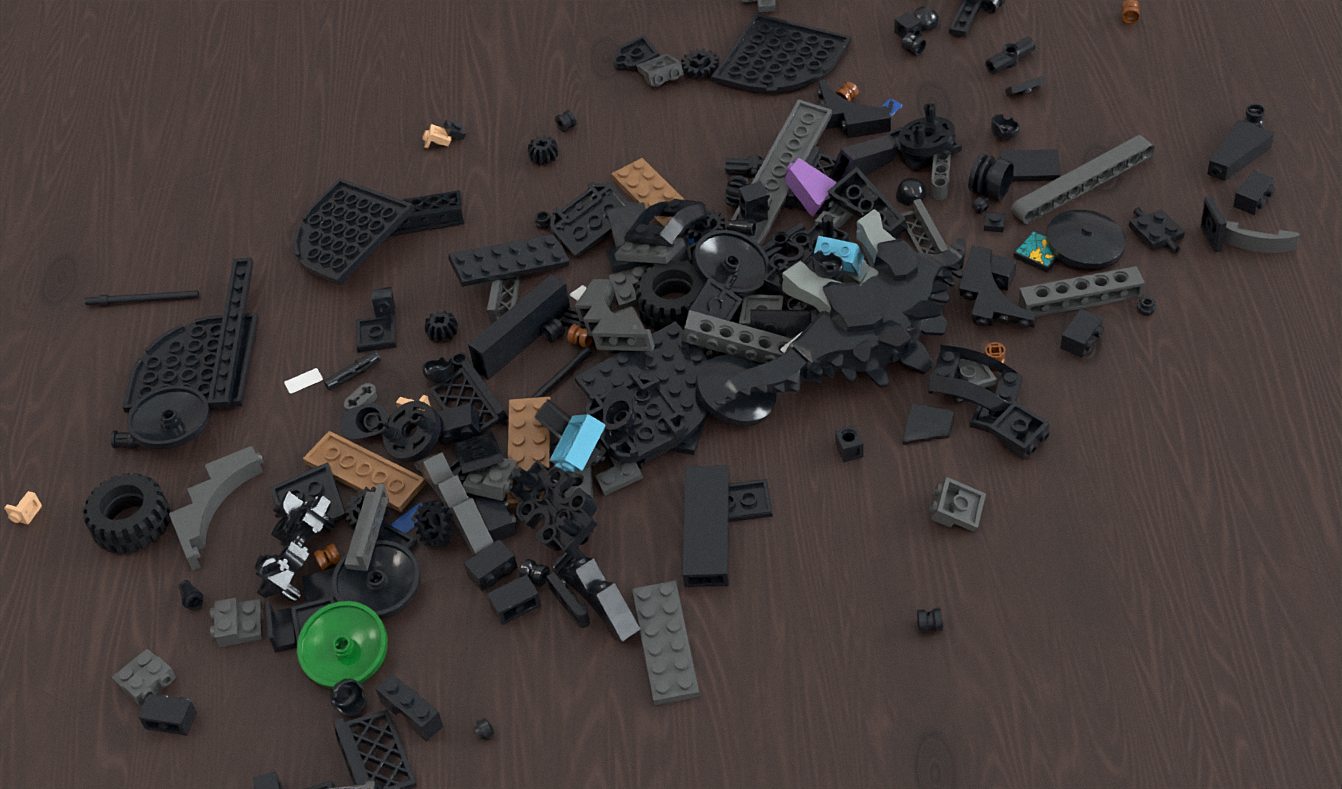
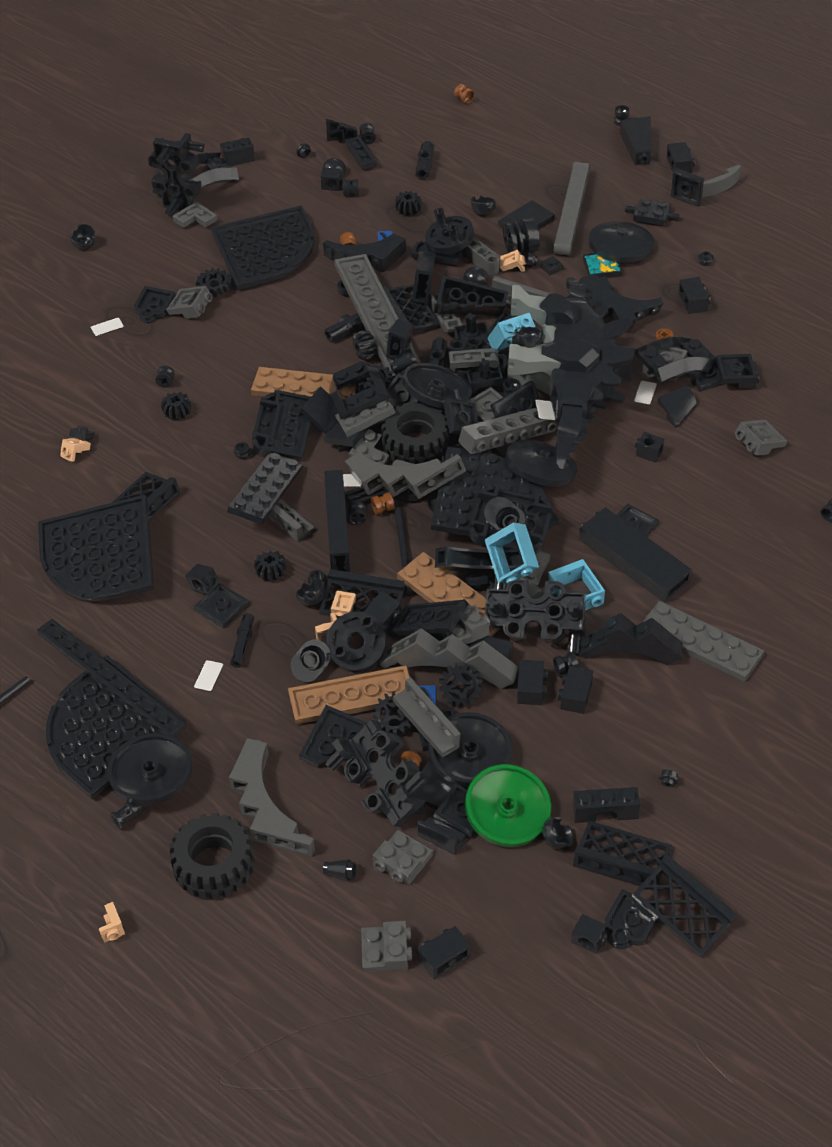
camera: 50 degrees left, 0 degrees up
dark grey beam [344,383,378,411] -> none
black plate [546,572,590,628] -> none
medium lavender slope [784,158,837,216] -> none
black plate [1005,76,1046,96] -> none
dark grey brick [1019,266,1145,317] -> none
none -> white sticker [91,318,123,336]
none -> light nougat bracket [331,591,356,623]
none -> black gear [395,191,421,216]
none -> dark grey plate [449,348,499,369]
none -> light nougat bracket [500,250,526,272]
none -> medium azure window [548,559,605,610]
none -> white sticker [634,381,657,404]

